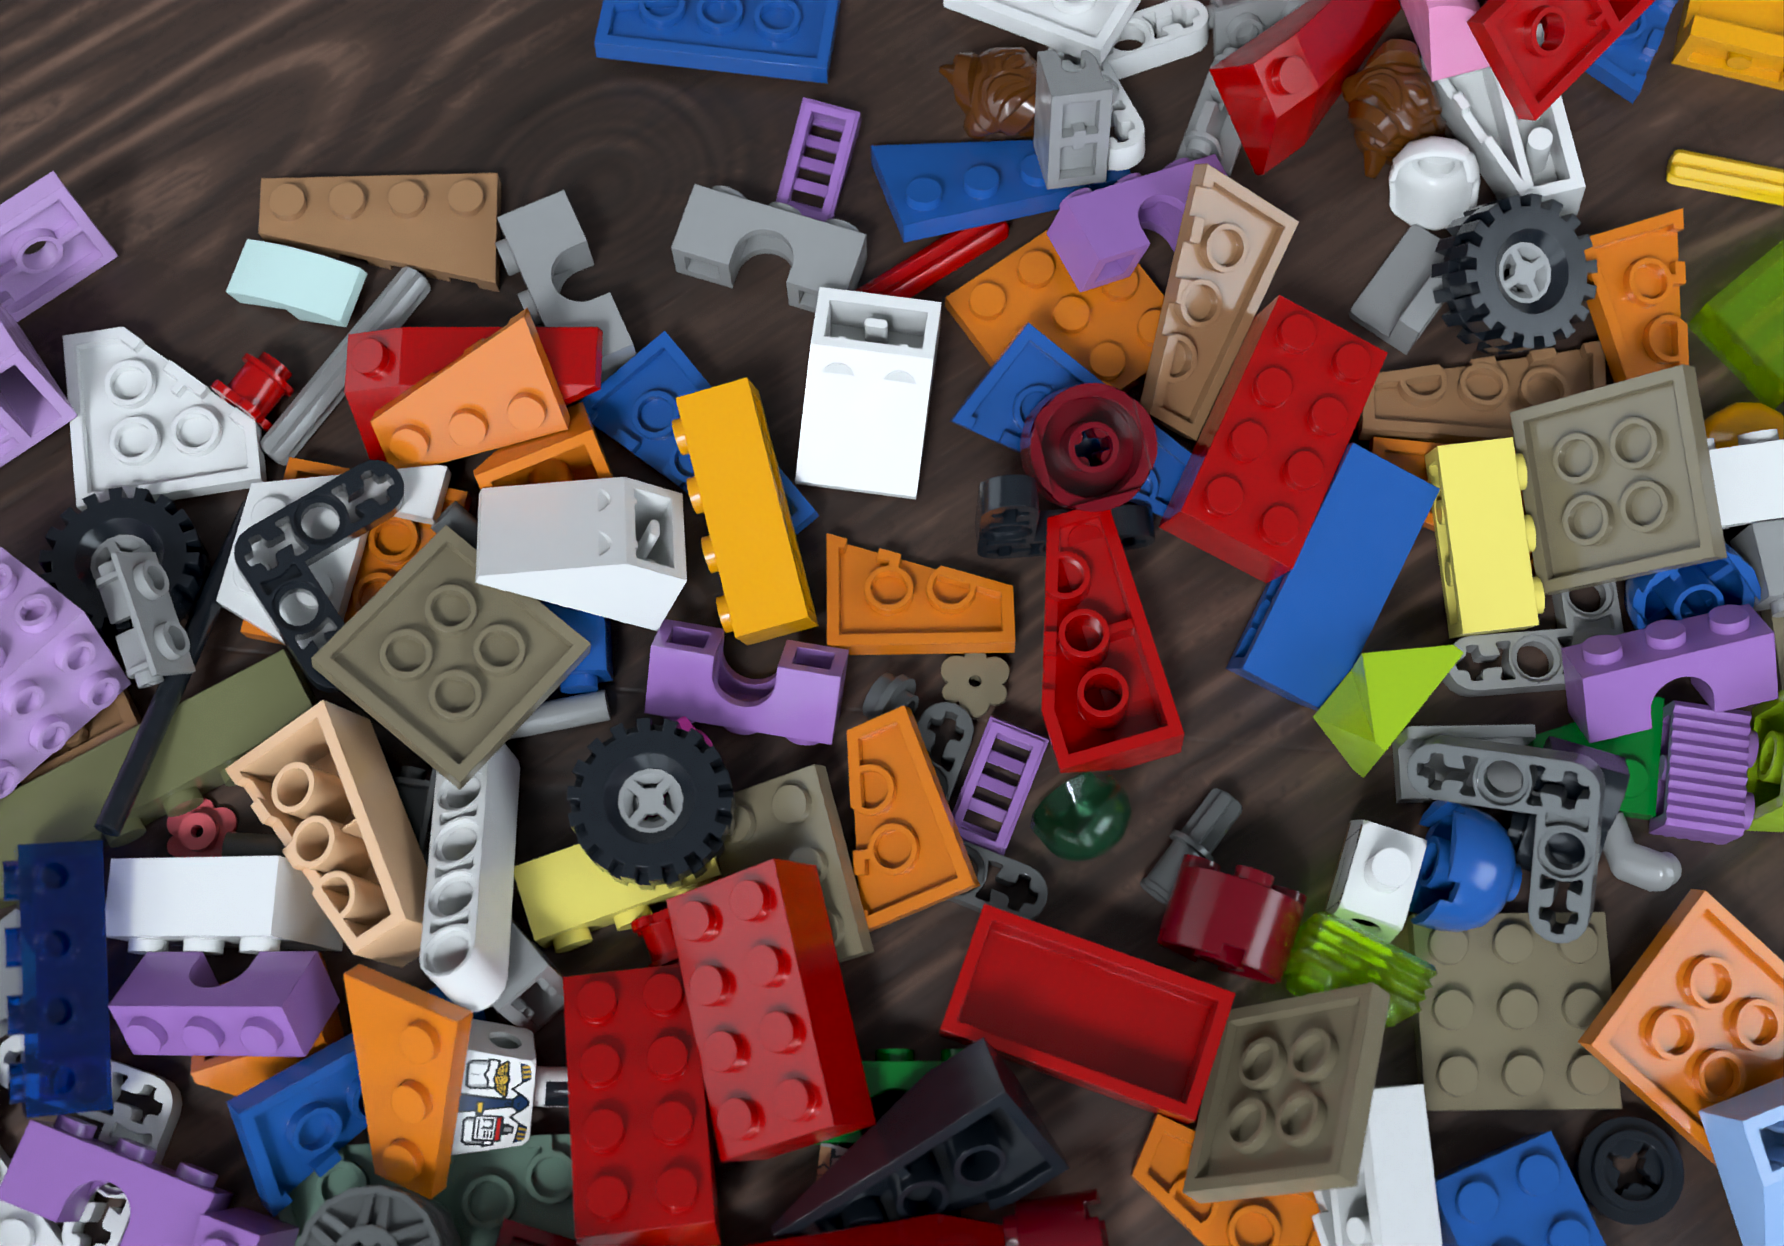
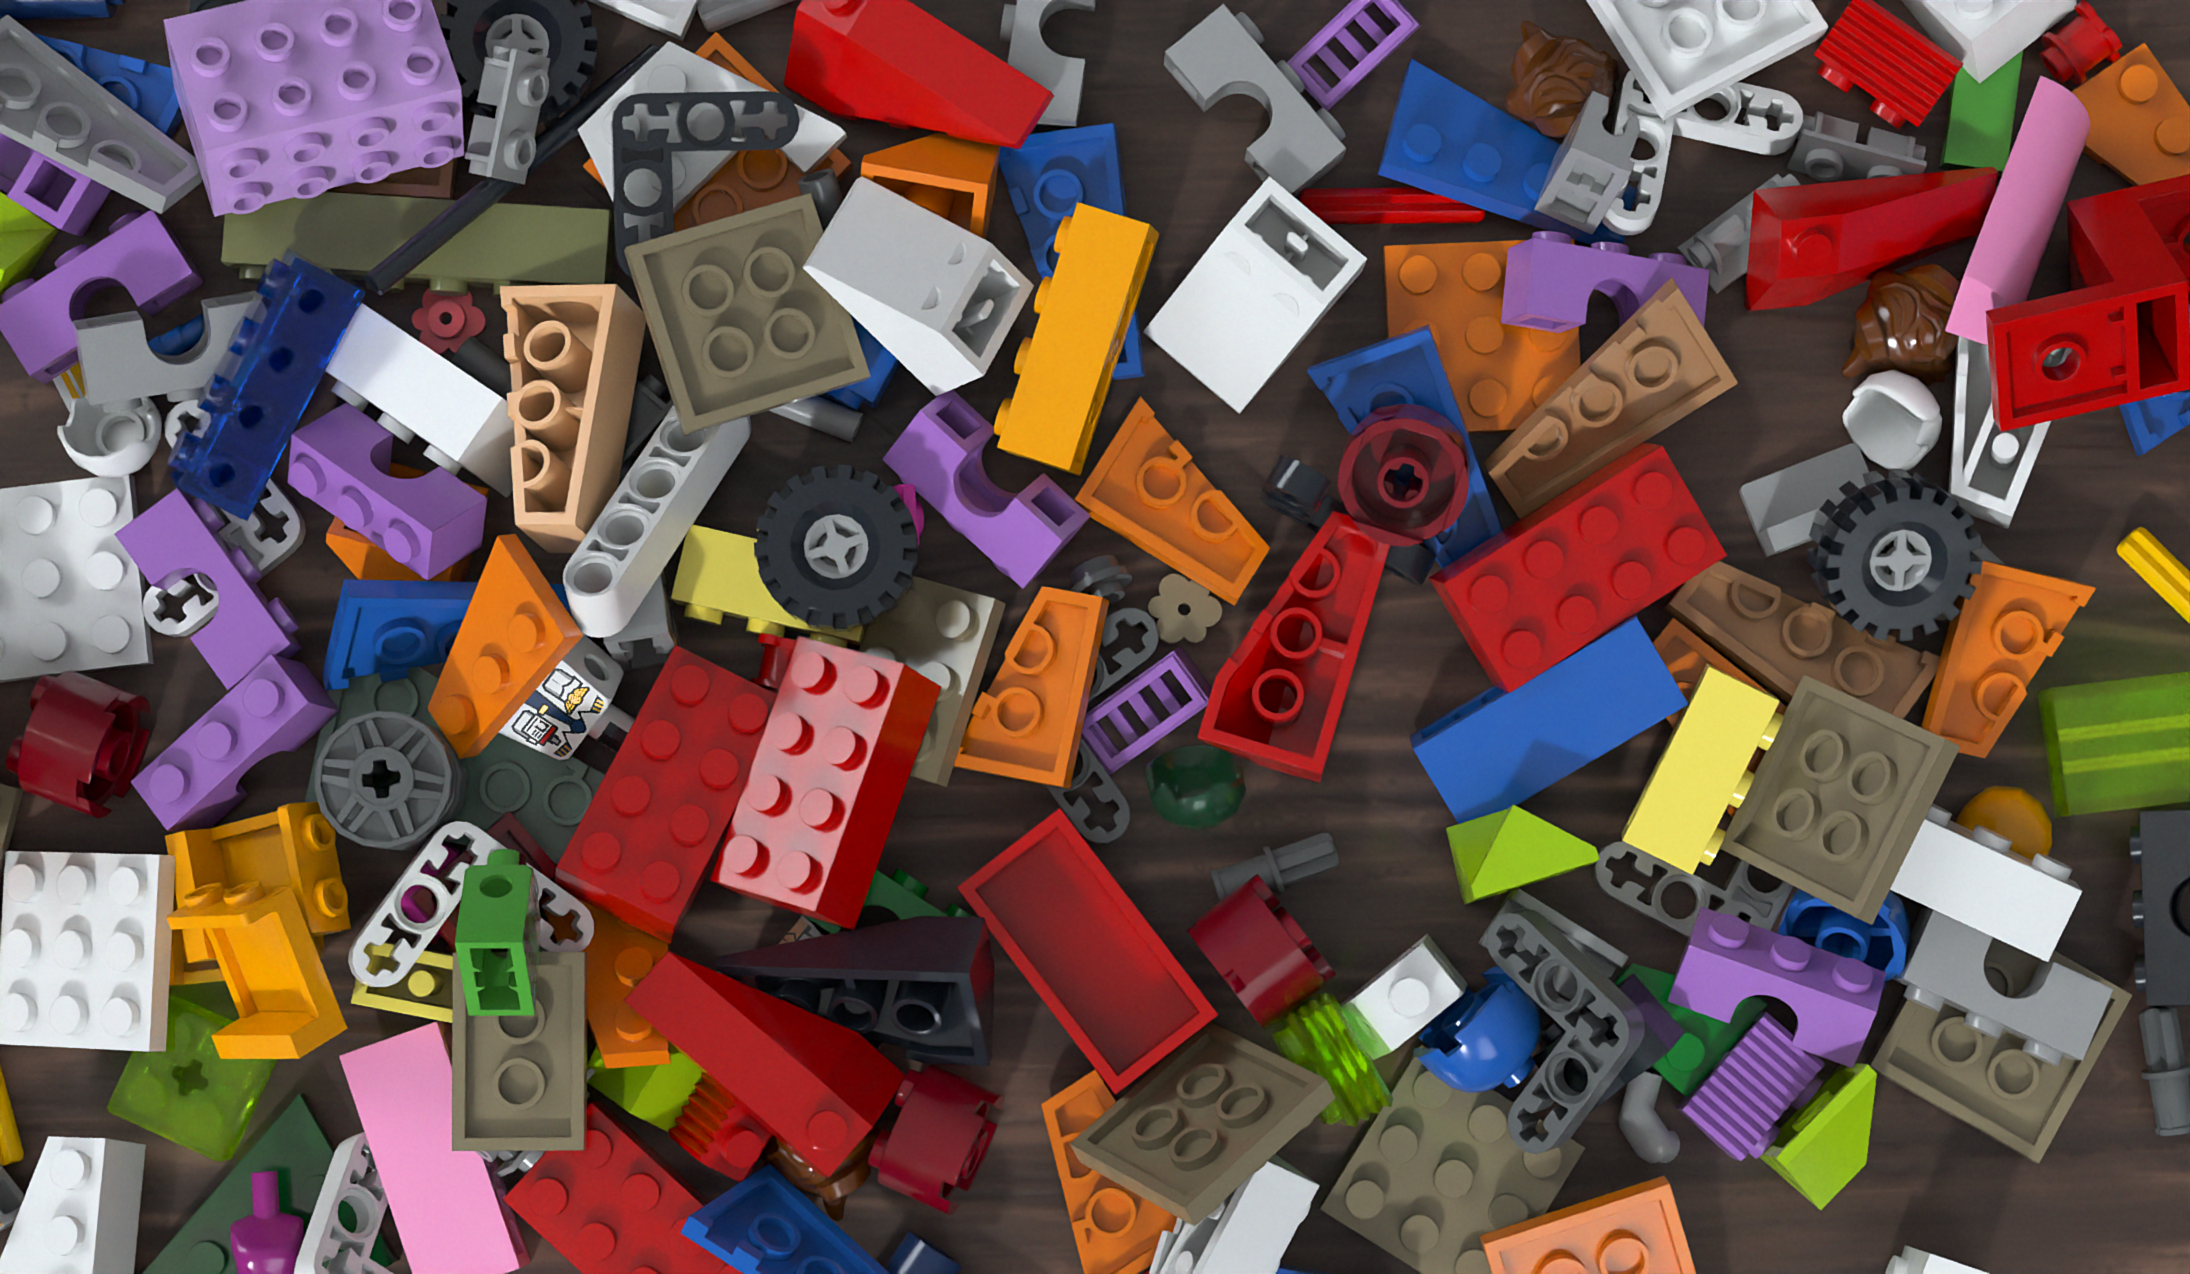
camera: 30 degrees right, 10 degrees up
orange wing [370,307,571,469] -> none

